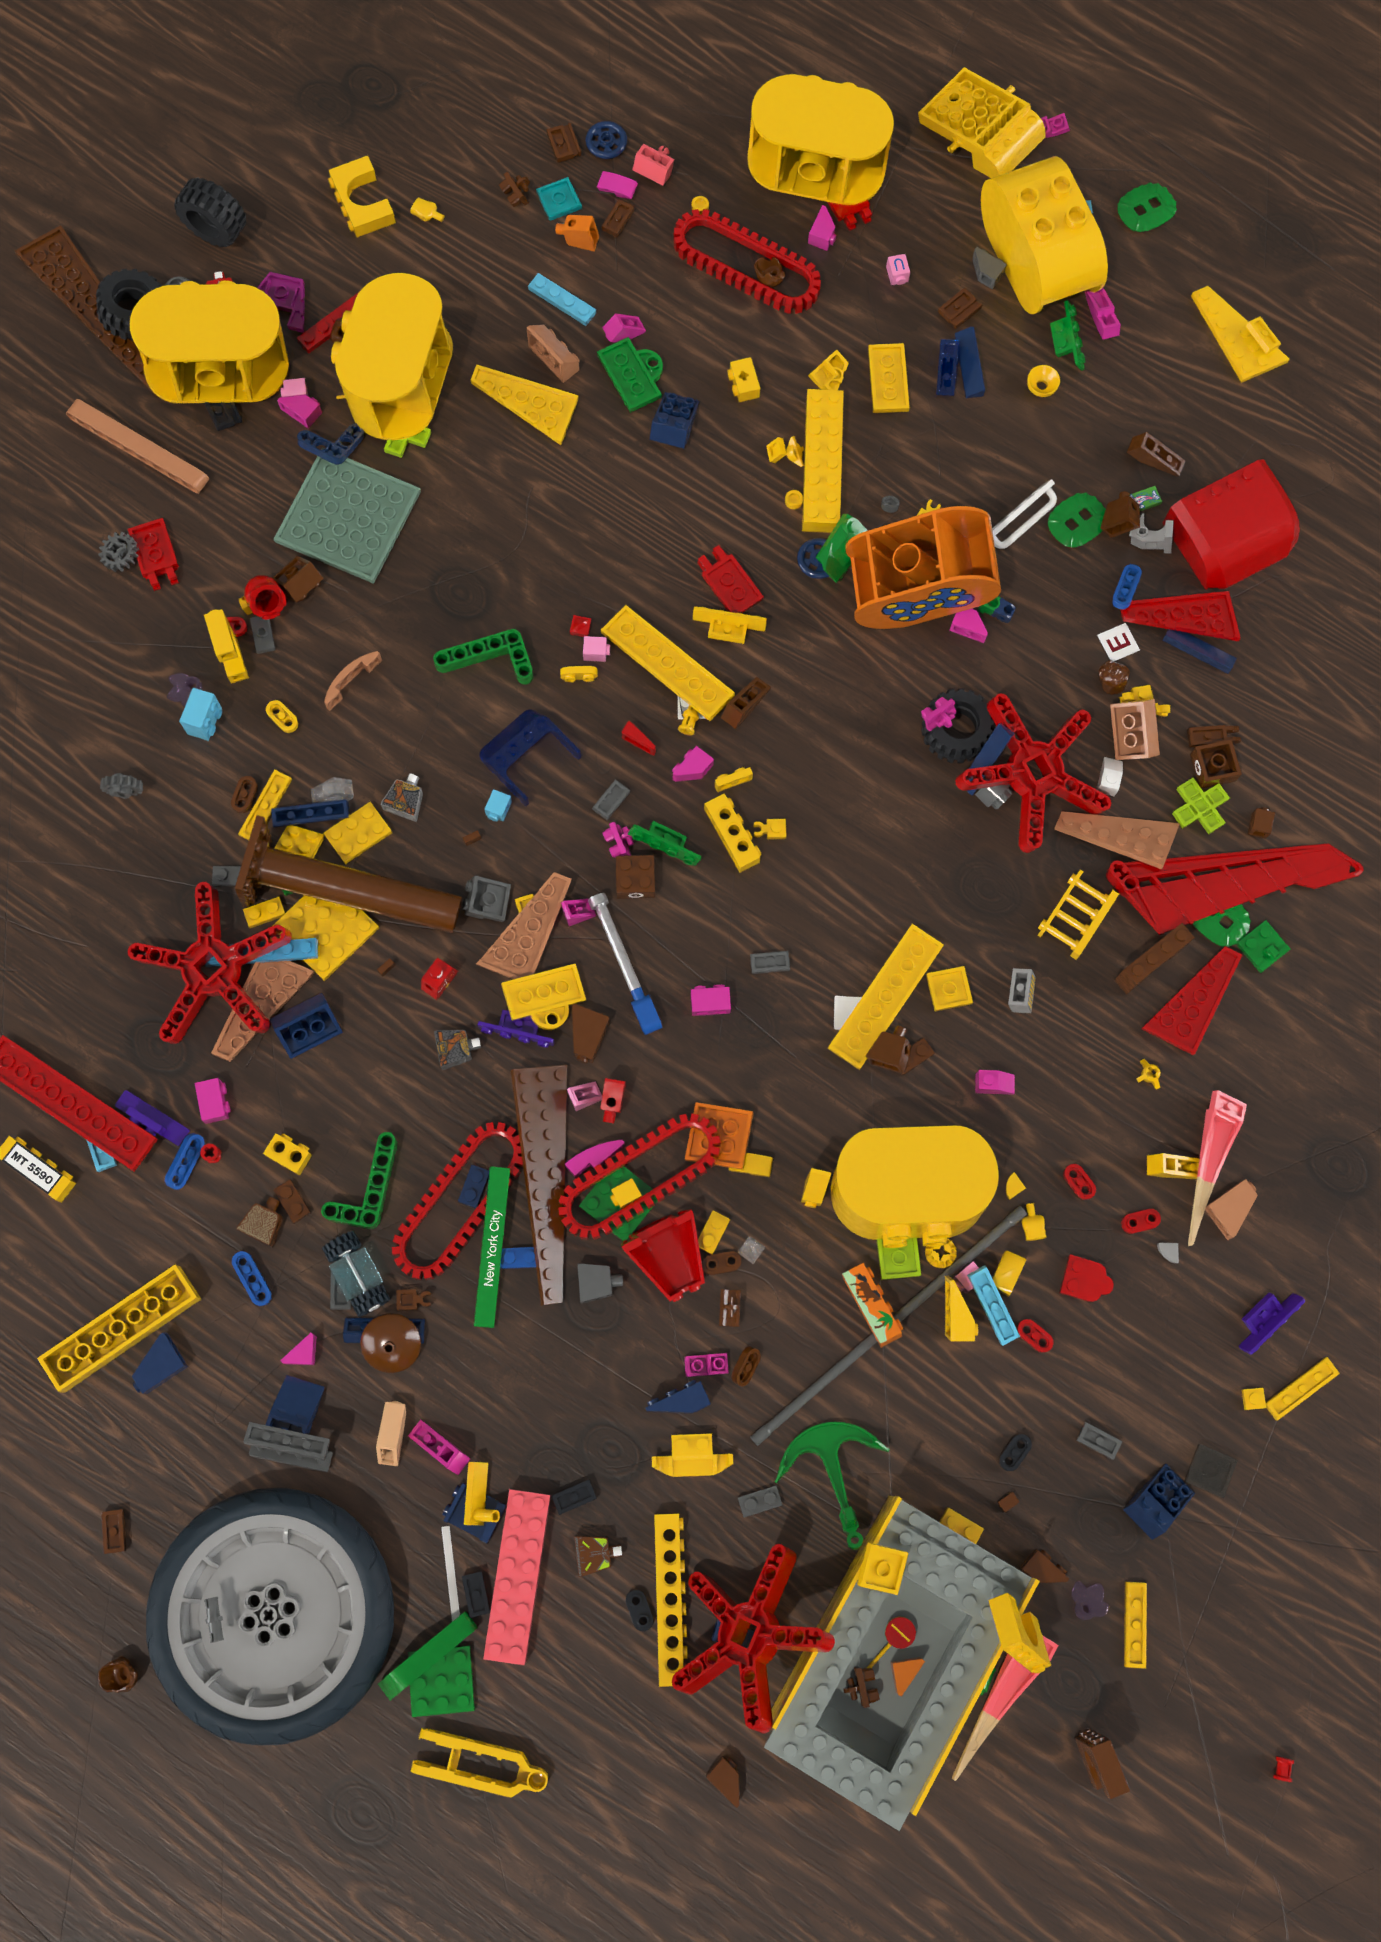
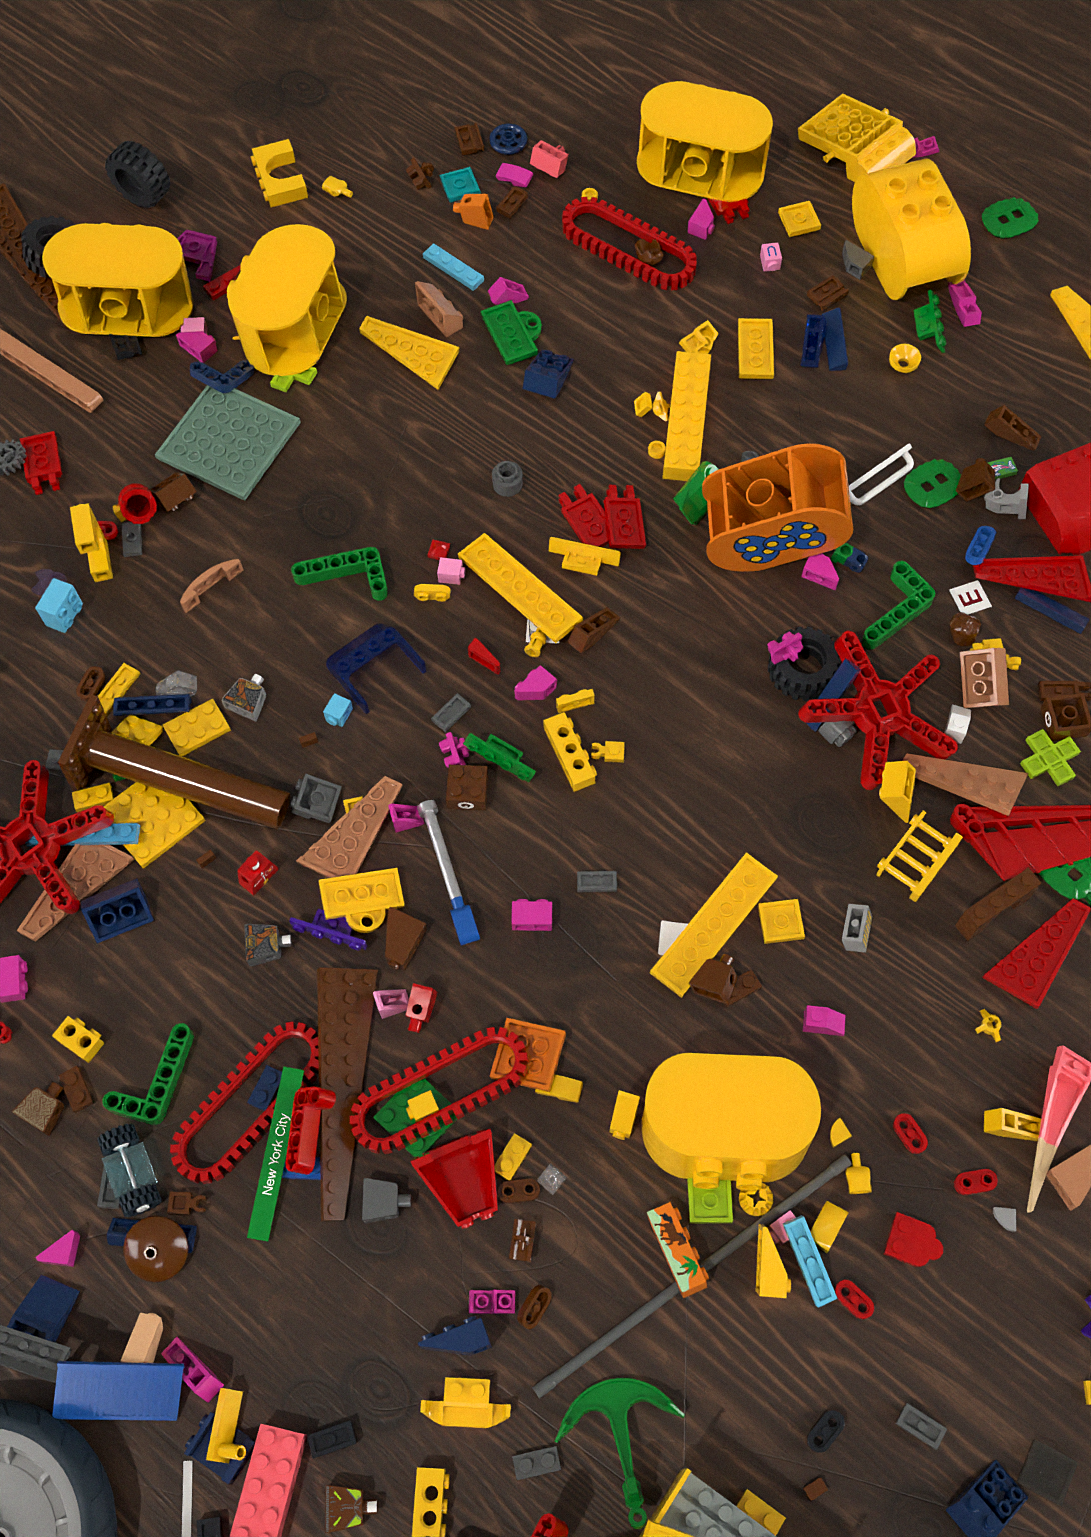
camera: 10 degrees right, 10 degrees down
blue plate [232,1251,272,1306] -> none
yellow plate [266,700,299,733] -> none
dark pink slope [565,1140,625,1178] -> none
yellow brick [727,357,760,402] -> none
dark blue plate [797,538,829,579] -> none
none -> blue window [52,1361,184,1421]
none -> red beam [286,1086,336,1175]
none -> dark grey piece [492,461,523,497]
none -> red tile [604,485,646,549]
none -> yellow plate [778,201,821,237]
none -> green beam [862,561,936,650]
none -> yellow slope [879,761,916,823]

